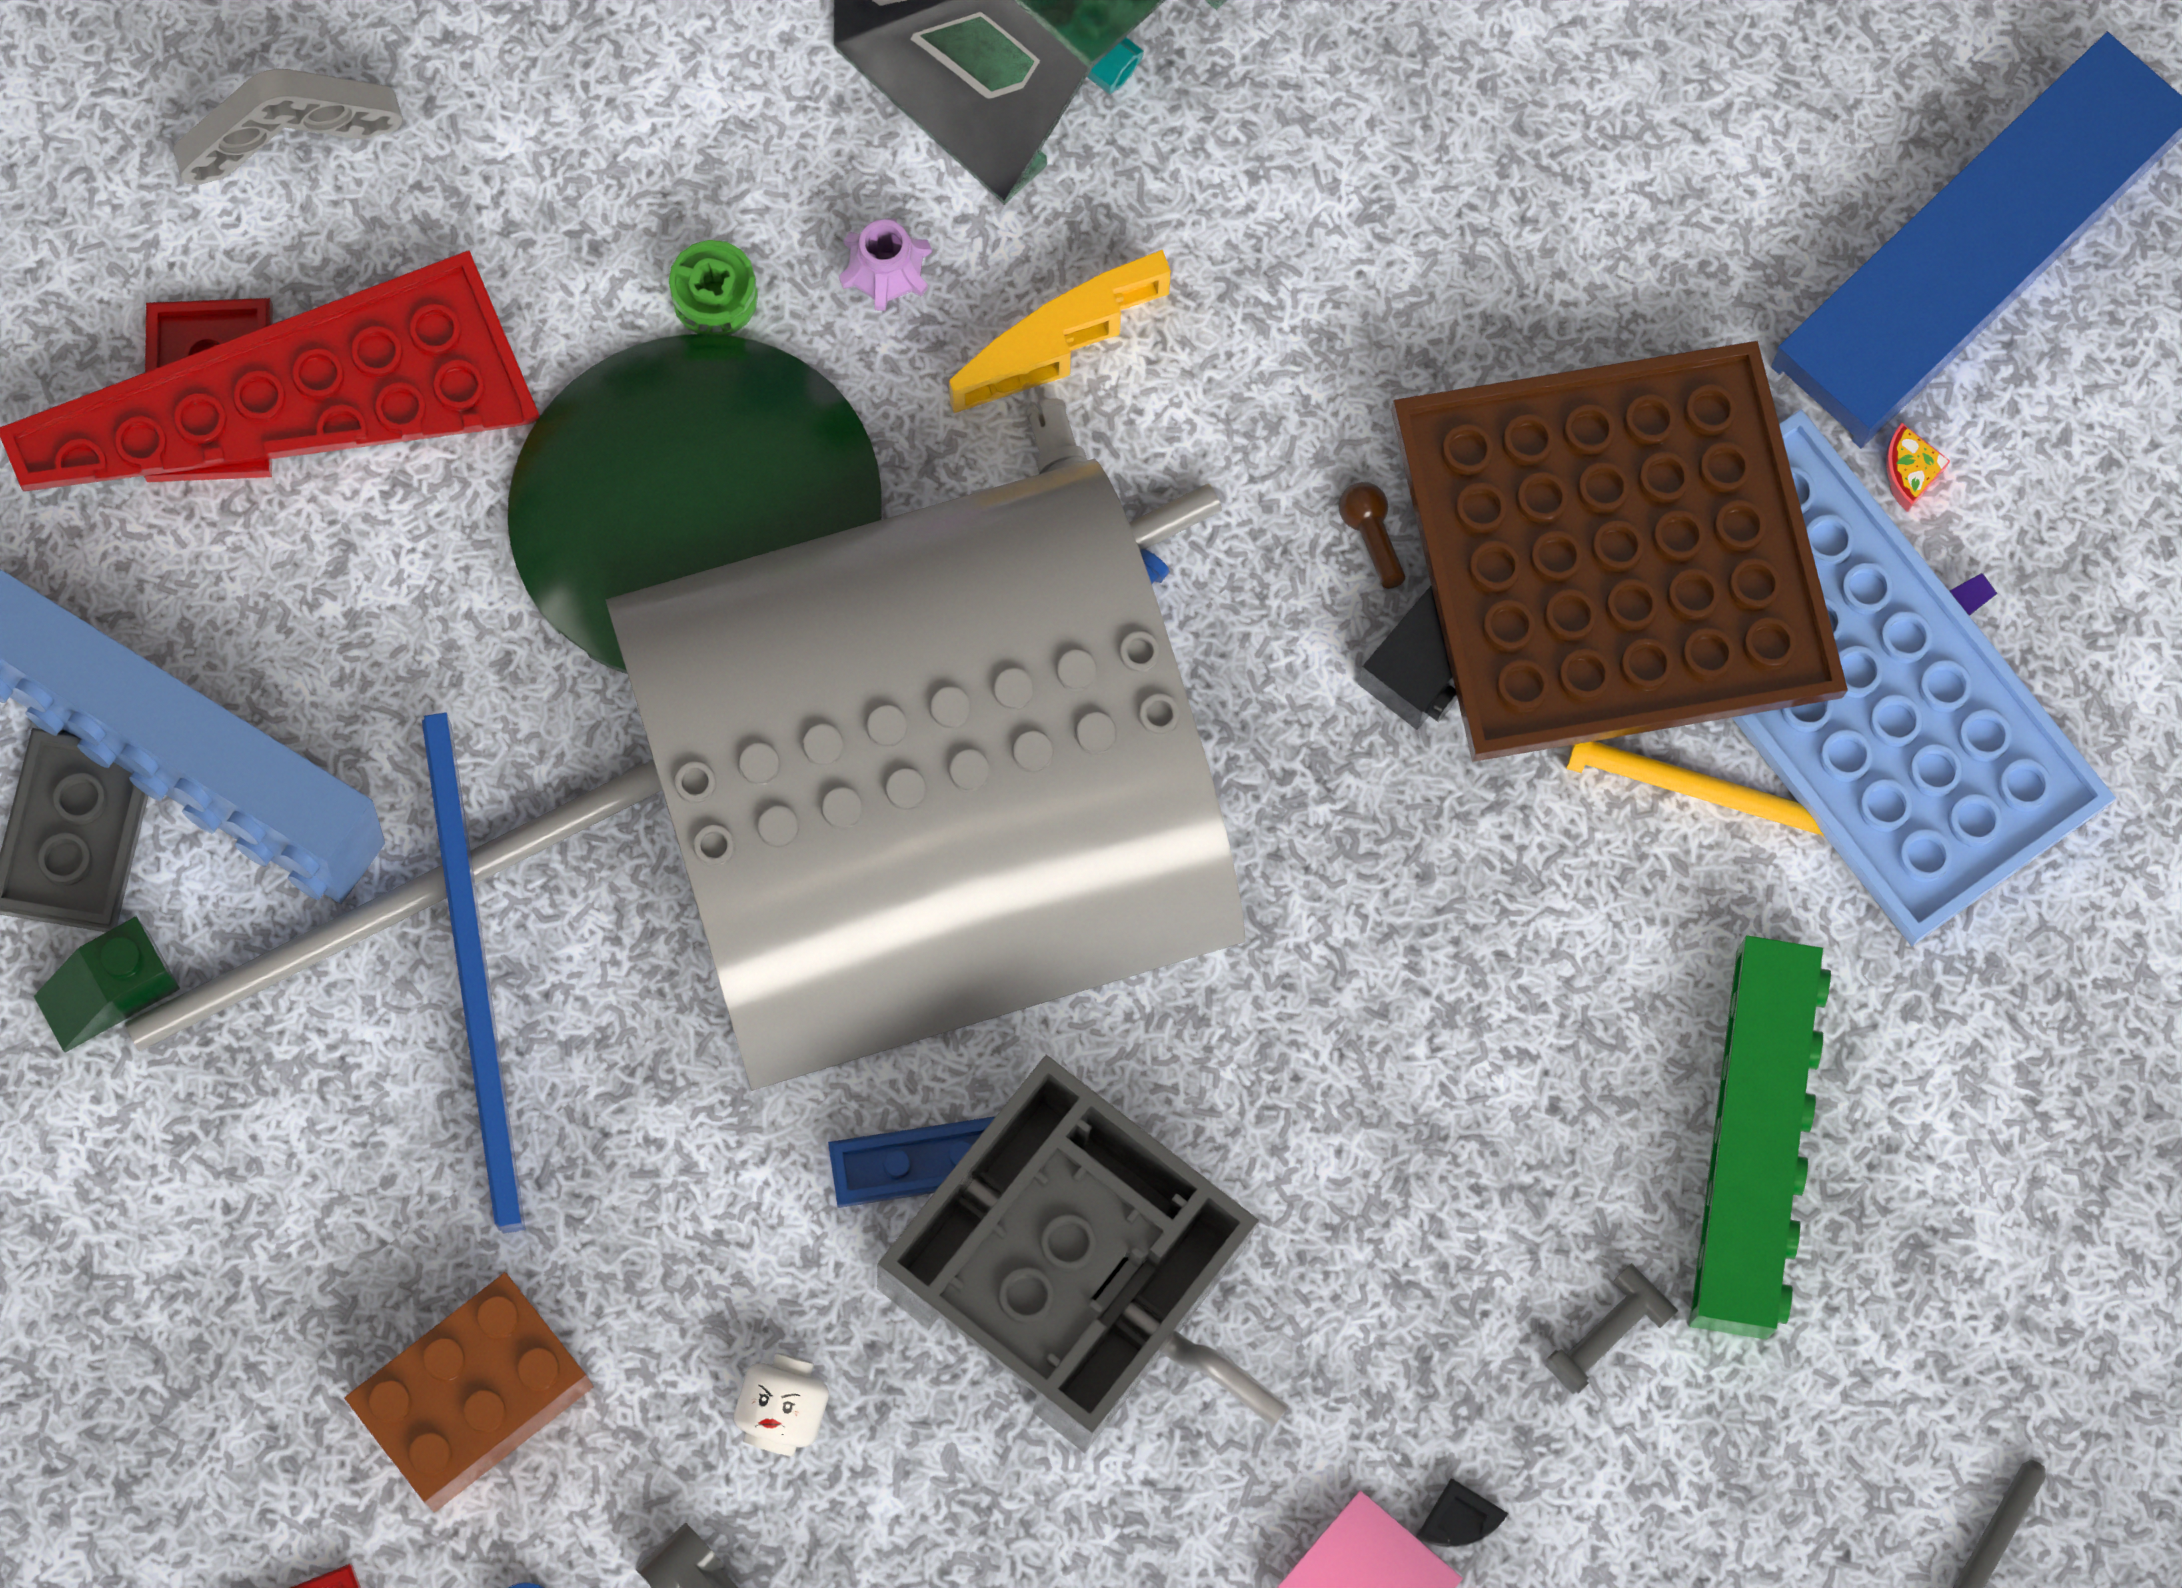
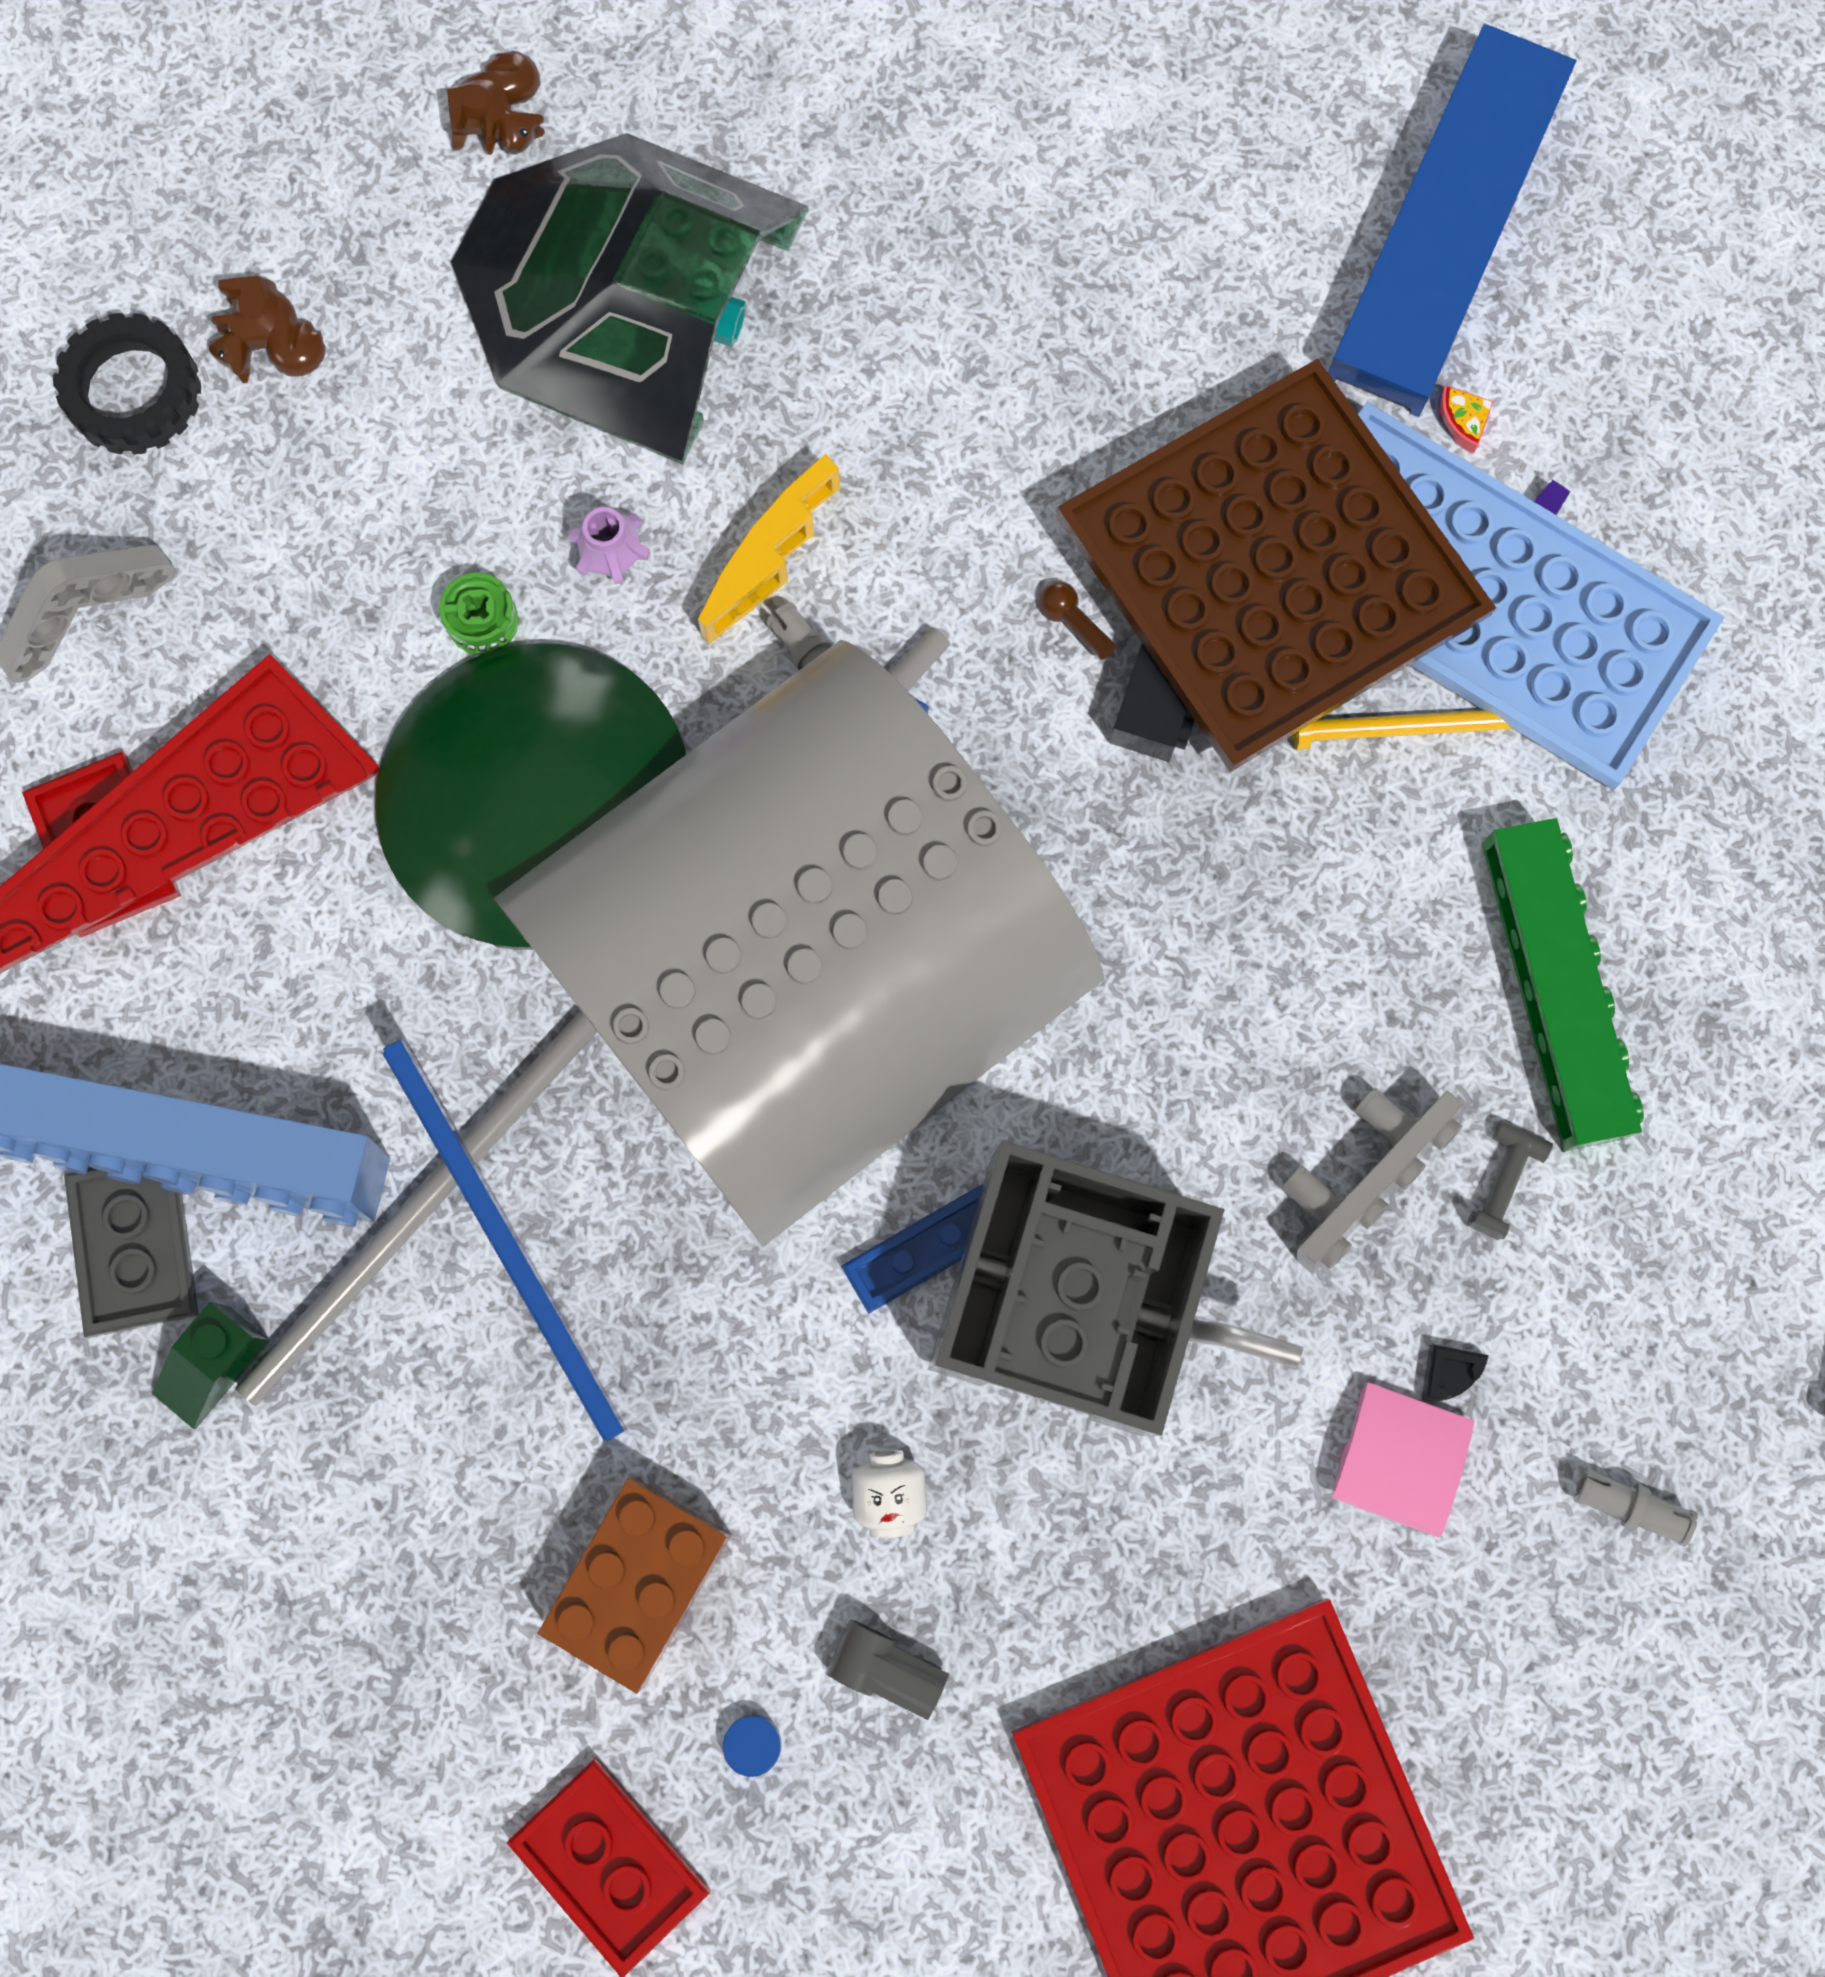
camera: 20 degrees left, 5 degrees up
none -> light grey plate [1282,1088,1464,1275]

